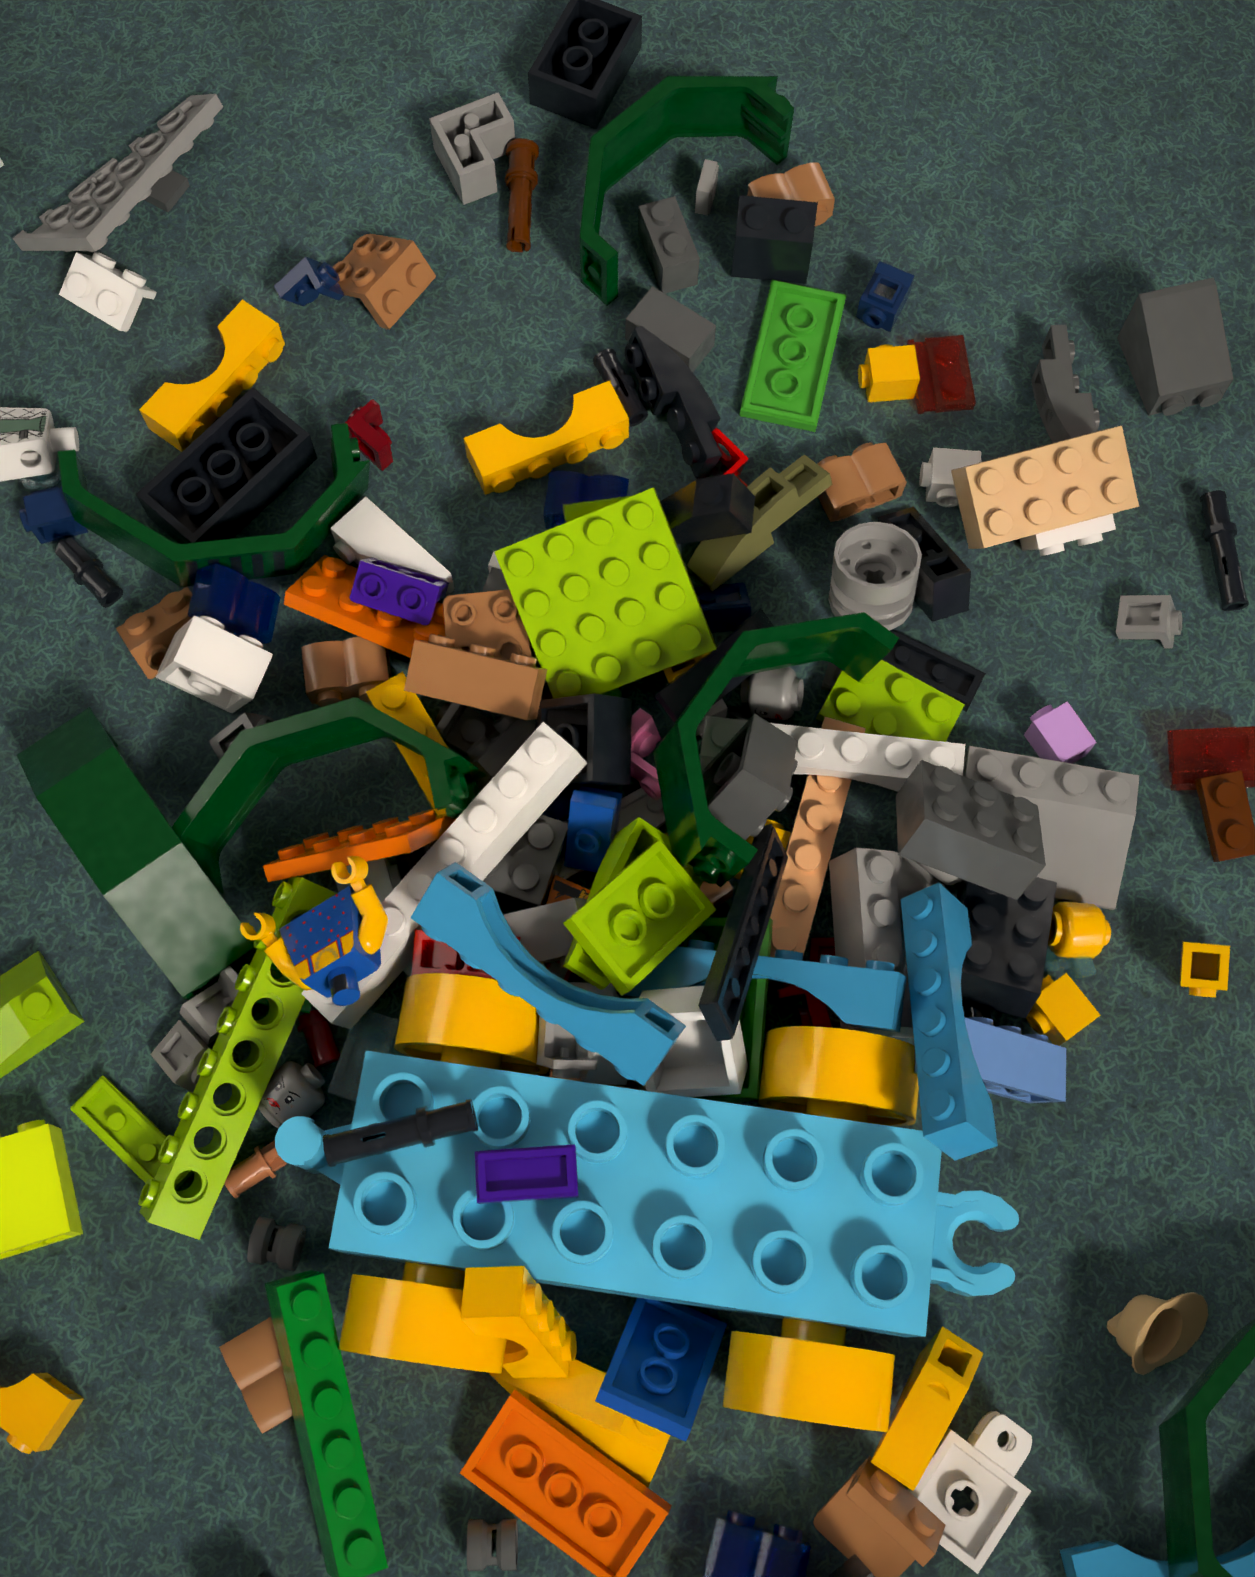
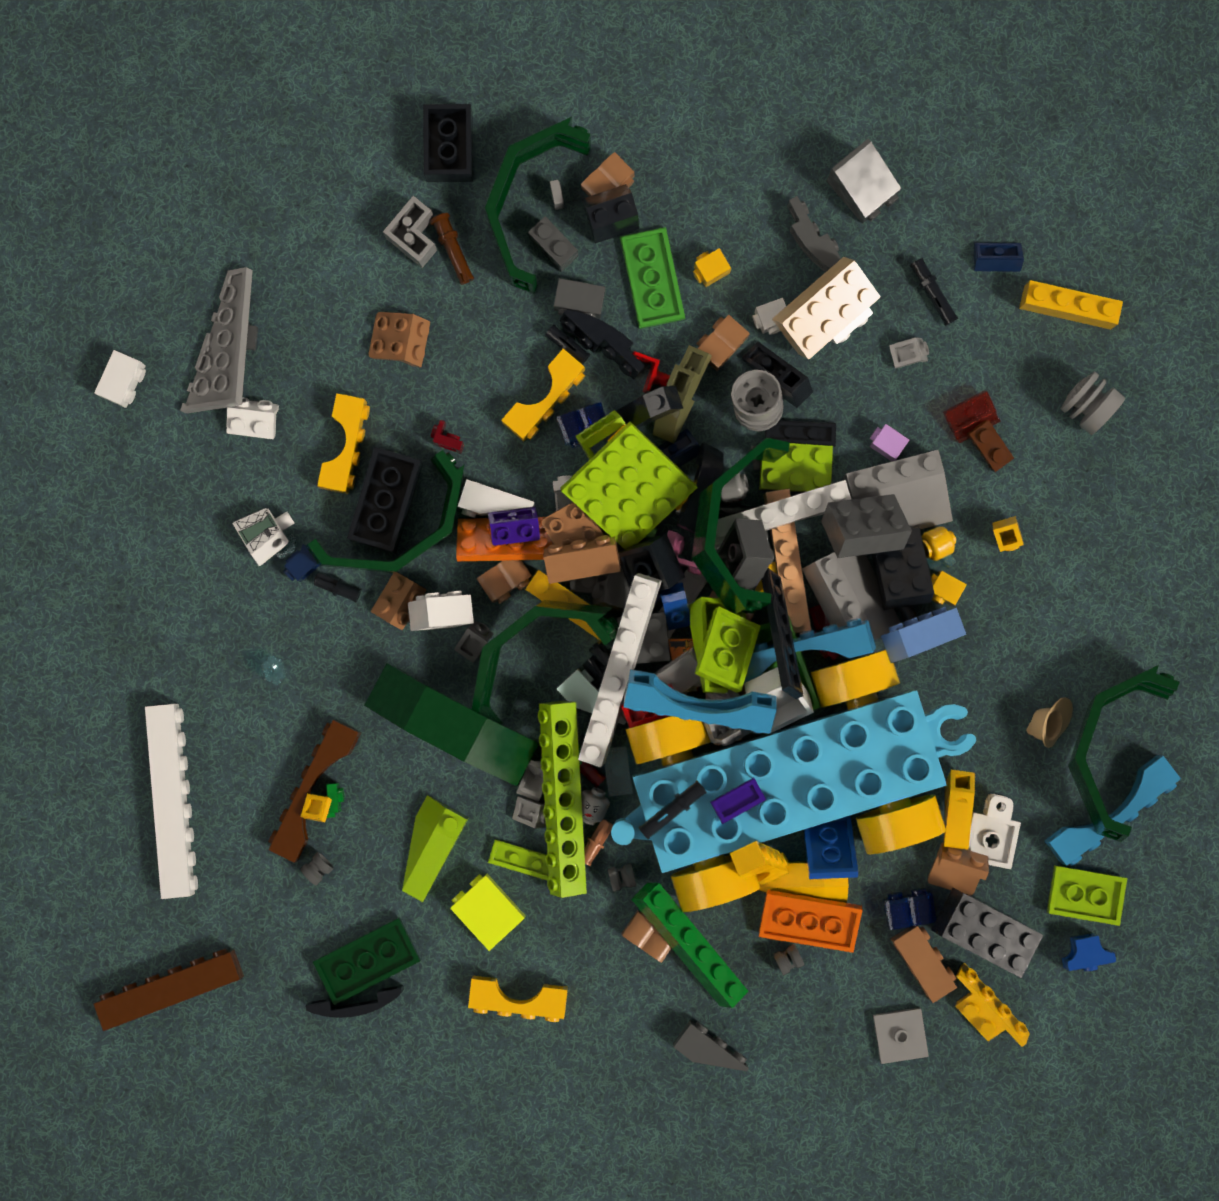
camera: 25 degrees left, 15 degrees up
clear blue brick [187,564,281,644] -> none
torso [240,856,388,1006] -> none
orange plate [263,809,455,882] -> none
dark blue bracket [274,256,345,306] -> none
dark blue window [856,261,915,332] -> none
dark azure arch [901,882,998,1161] -> none
clear red plate [907,335,976,414] -> none

